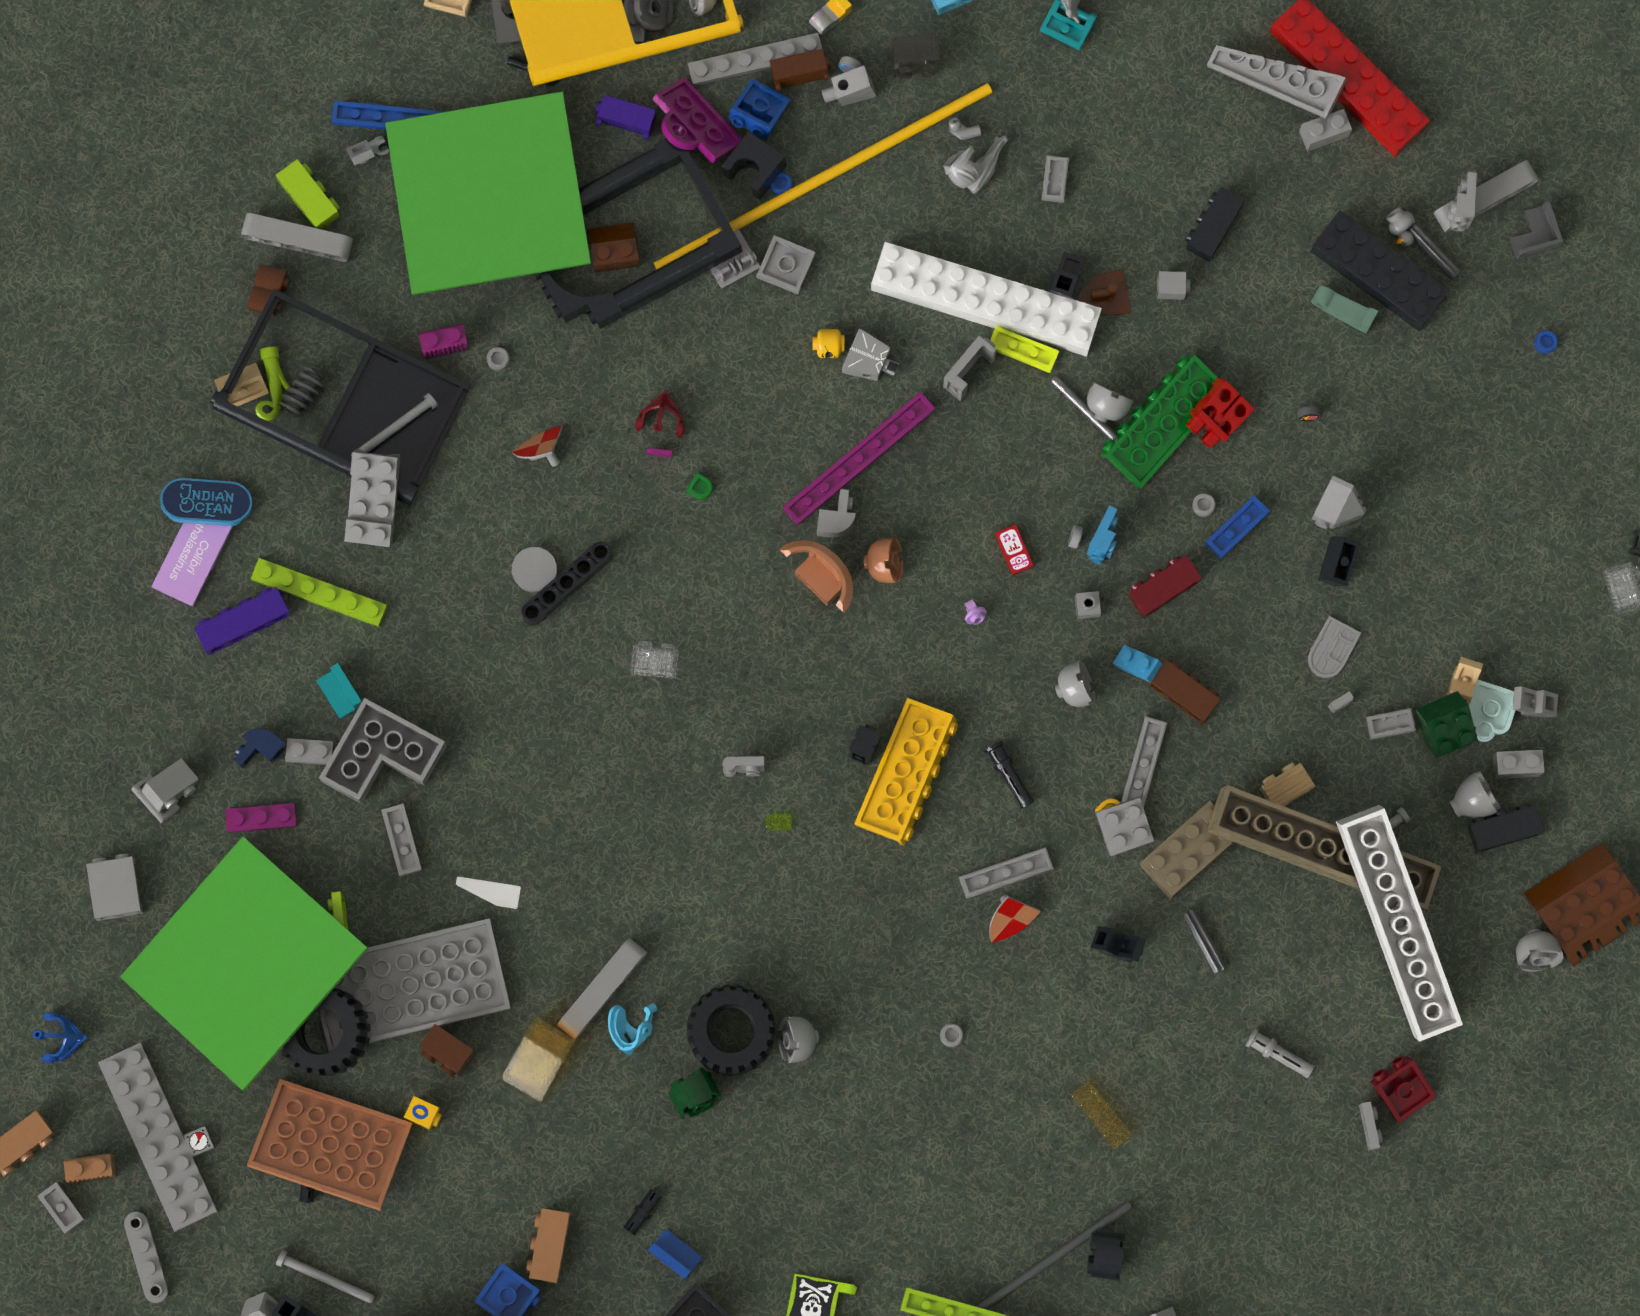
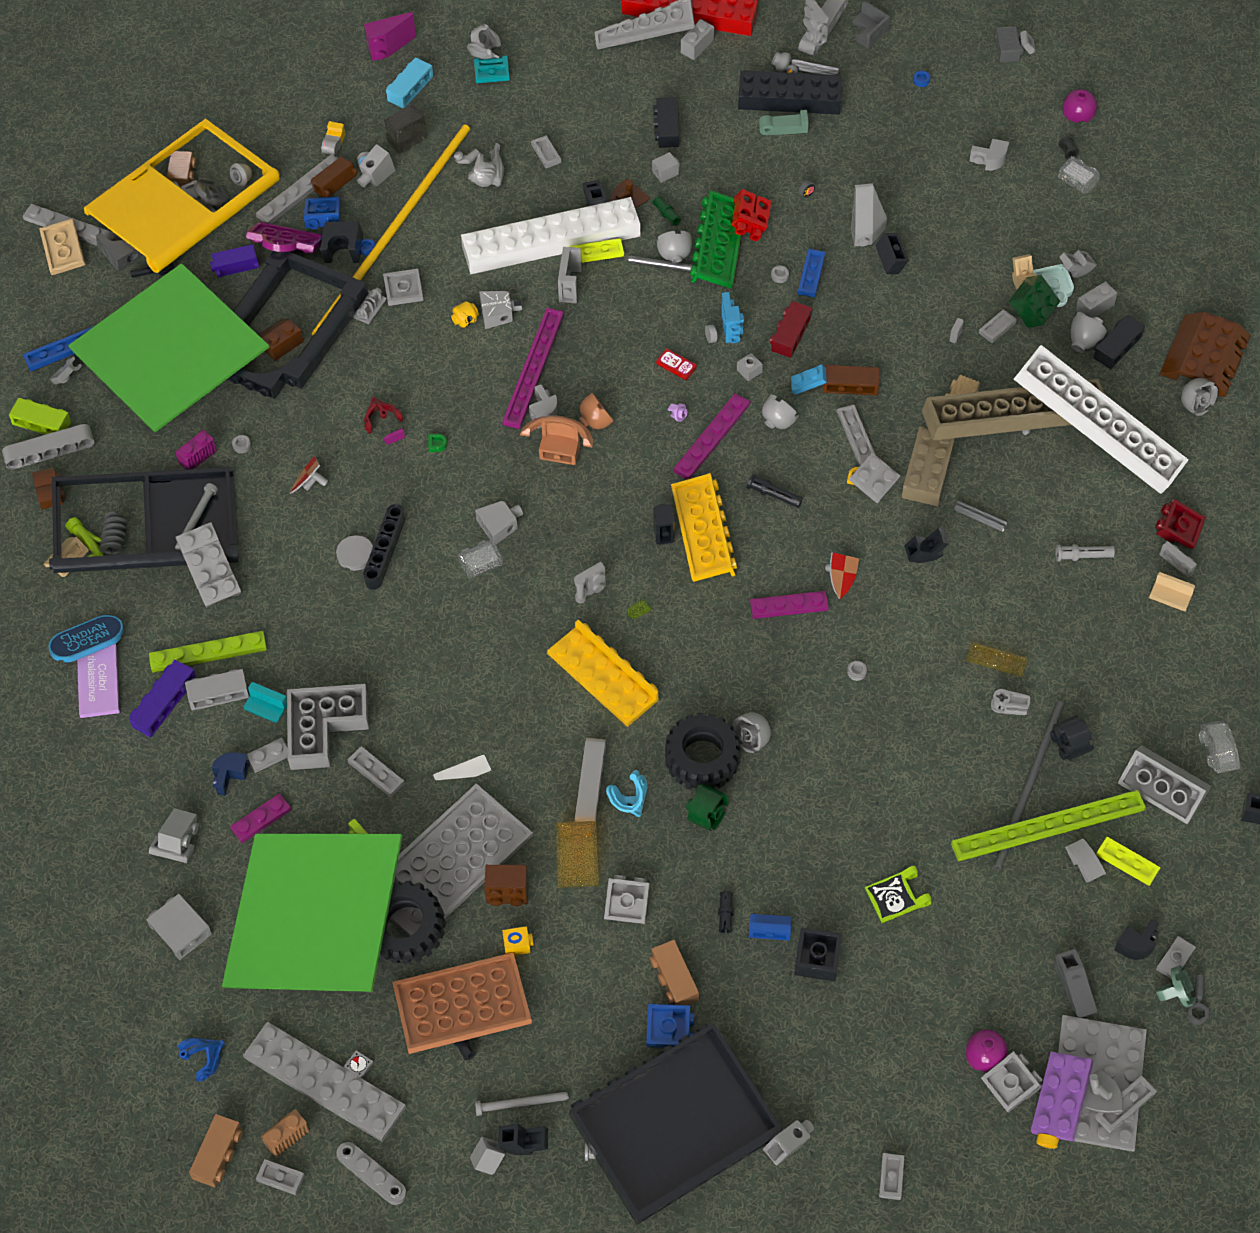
camera: 30 degrees left, 20 degrees down
light grey tile [959,847,1054,899] -> none
light grey window [1308,616,1361,678] -> none
none -> light grey brick [185,669,249,711]
none -> light grey torso [475,501,523,545]
none -> yellow bracket [547,620,658,727]
none -> light grey plate [604,875,650,924]
none -> dark green pin [653,196,681,226]
none -> magenta plate [673,393,750,480]
none -> magenta plate [750,591,829,619]
none -> light grey brick [970,139,1009,171]
none -> light grey piece [991,689,1030,715]
none -> tan panel [1149,572,1195,612]

